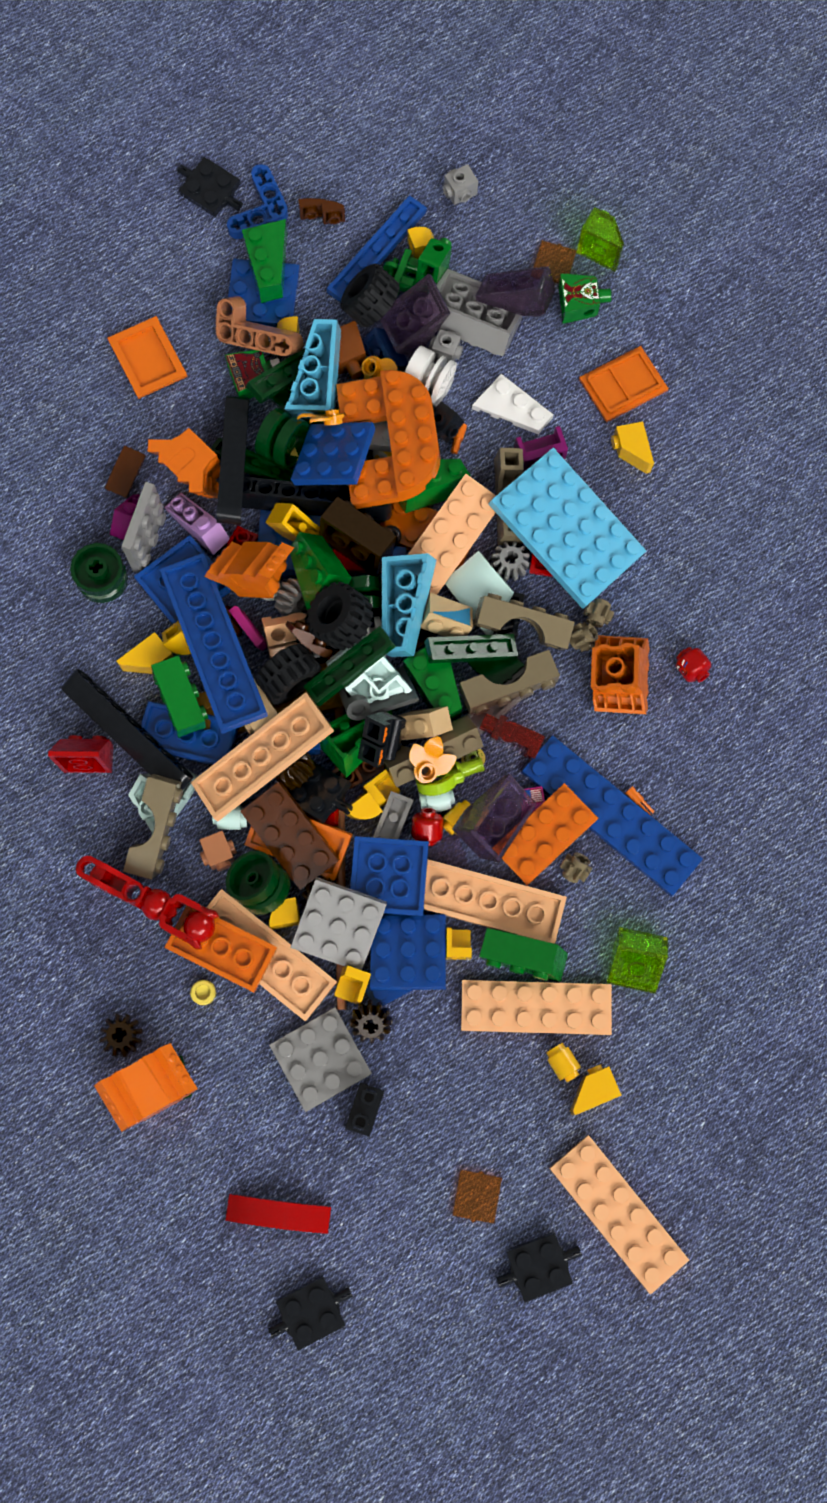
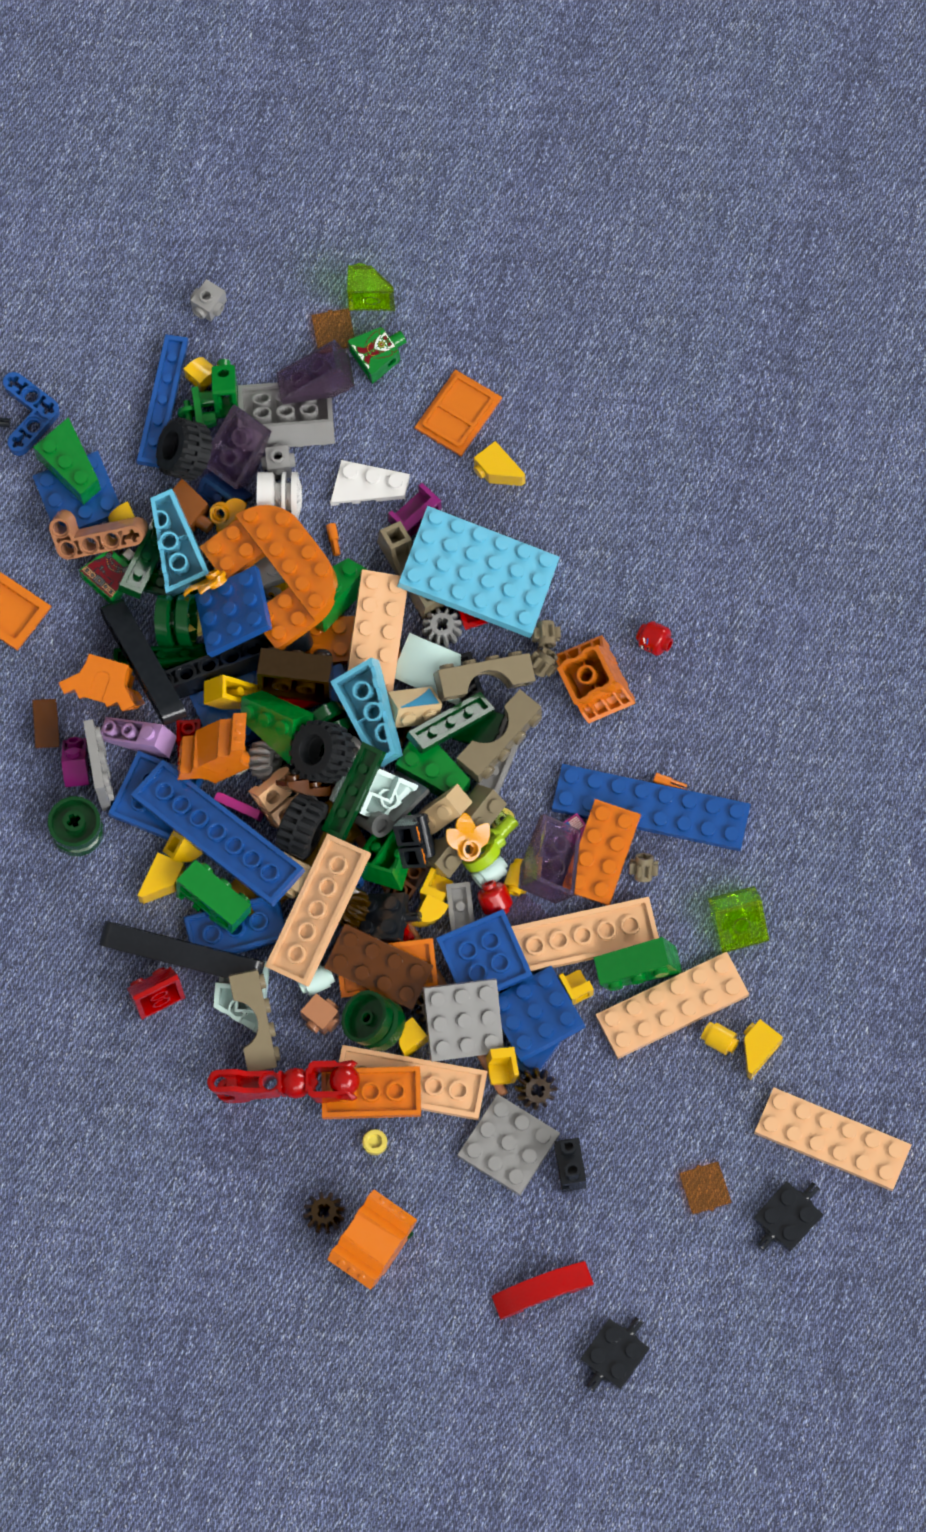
camera: 20 degrees left, 5 degrees down
reddish brown slope [298,198,345,225] -> none
black brick [434,401,465,443] -> none
clear red hips [479,713,545,760] -> none

